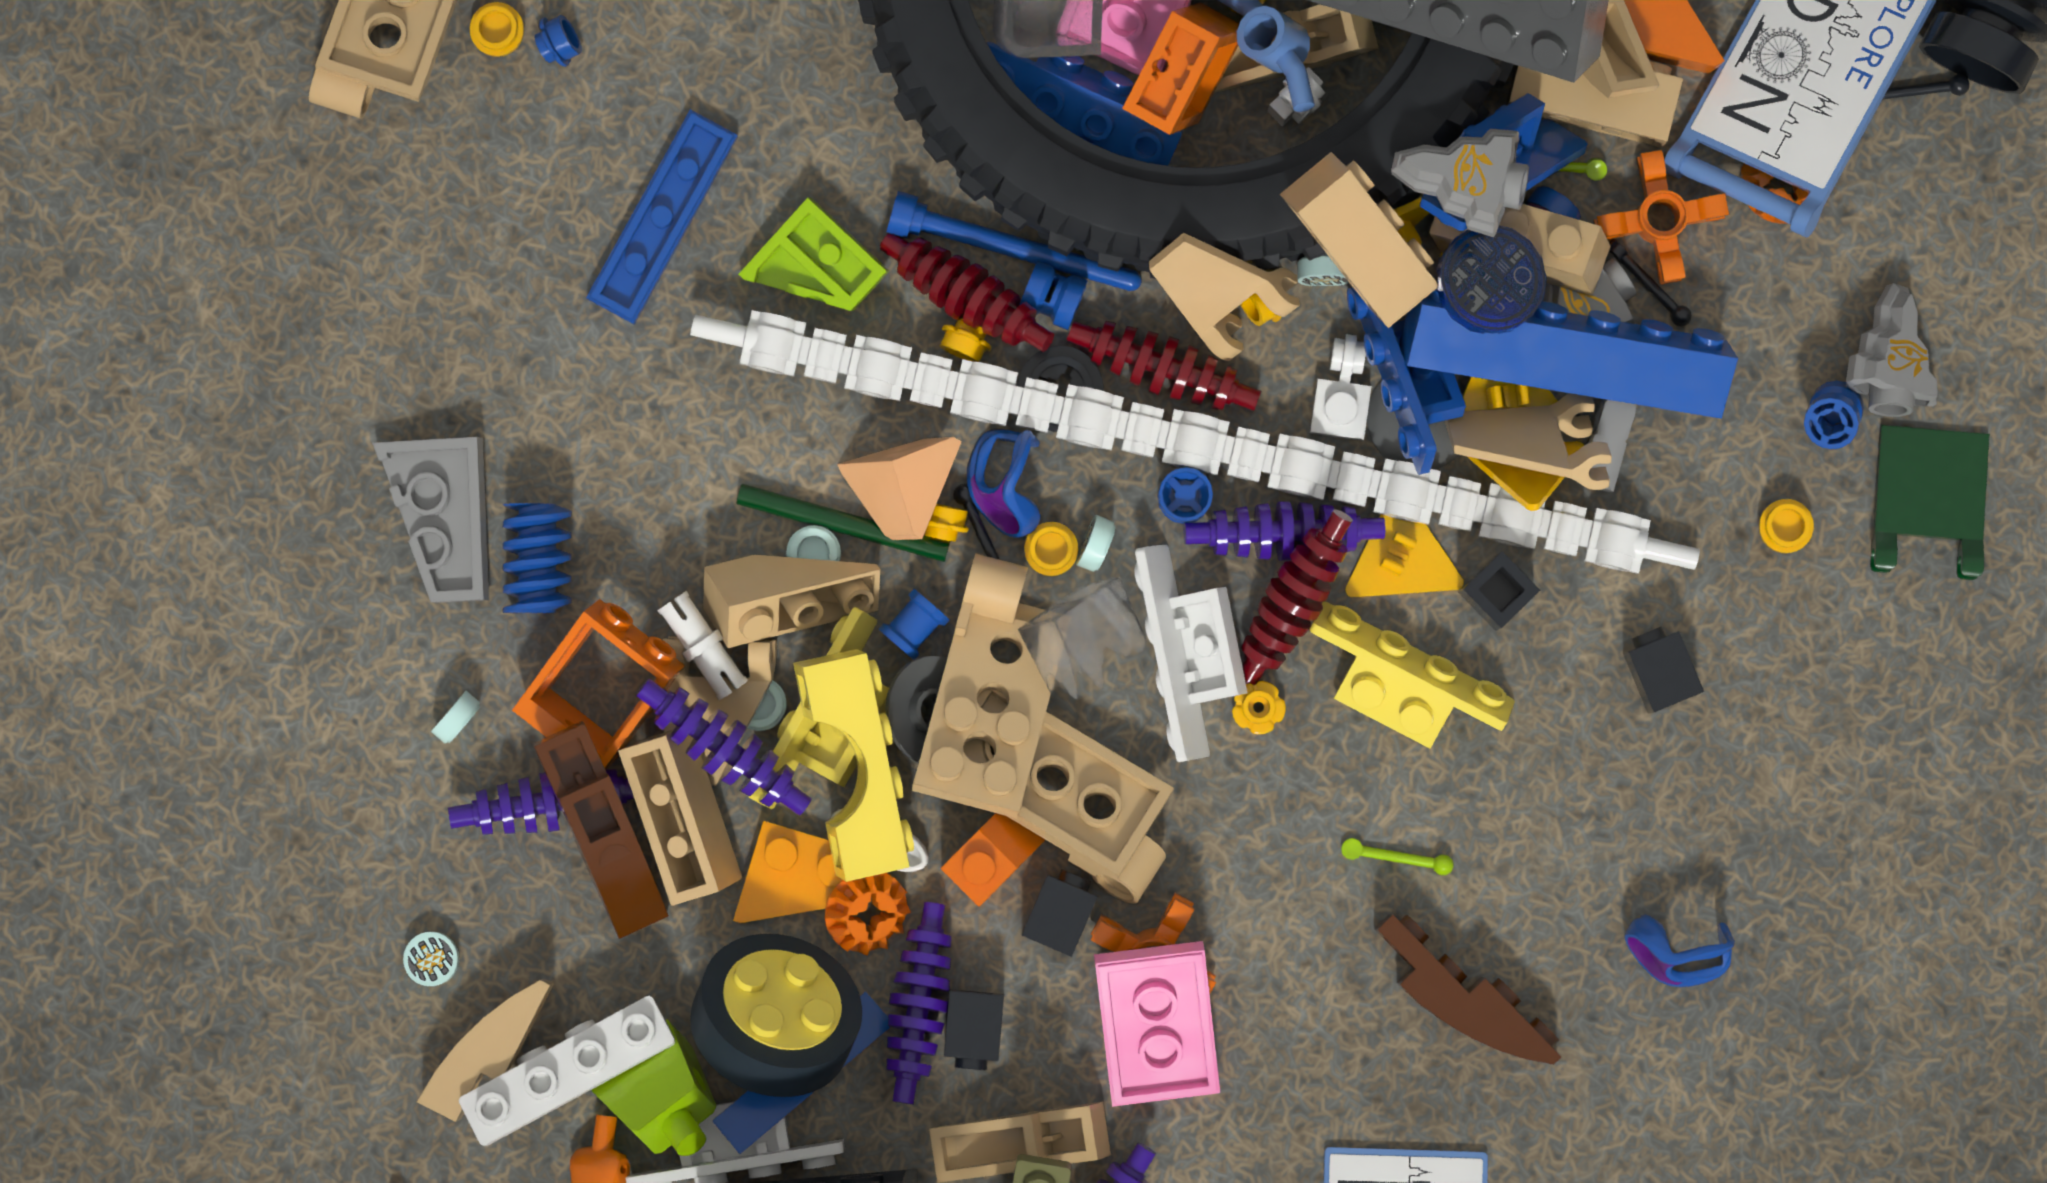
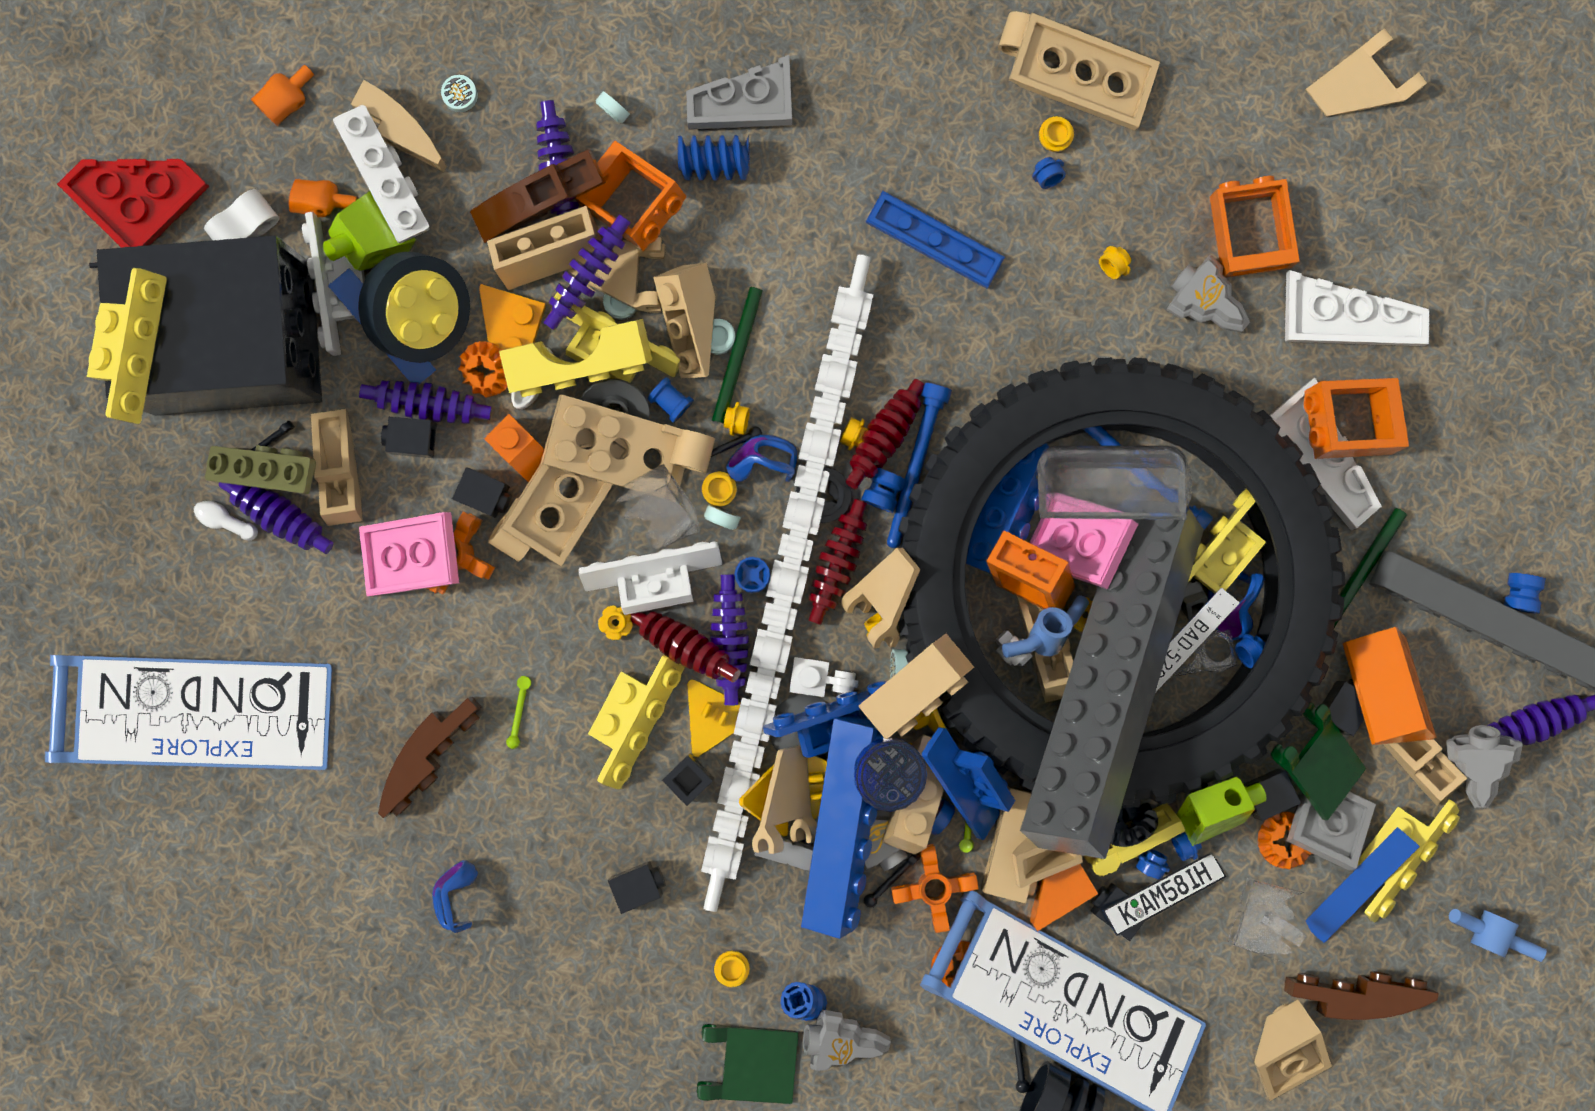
camera: 85 degrees right, 0 degrees up
white pin [657,591,748,700] -> none
lime wing [738,197,890,311] -> none
light nougat slope [837,437,961,540] -> none
light grey rock [1391,129,1529,237] -> none

